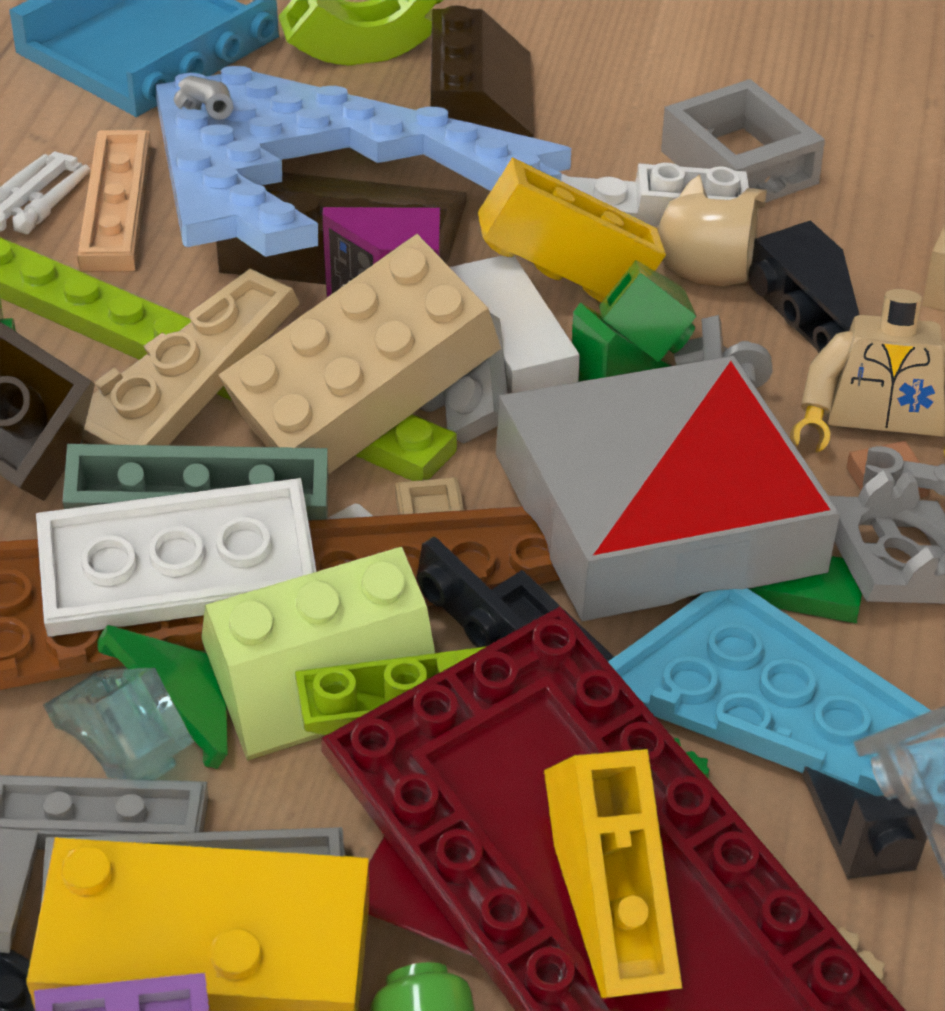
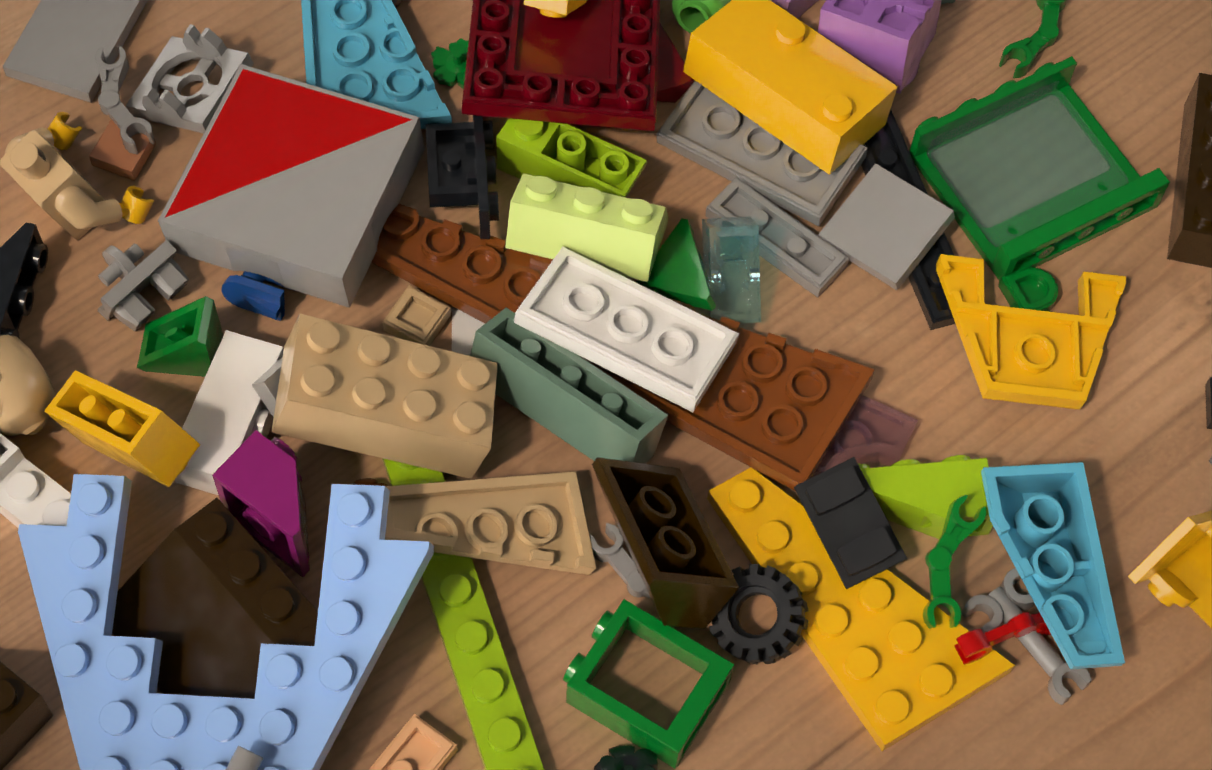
camera: 145 degrees left, 20 degrees up
green slope [599,260,697,362] -> none

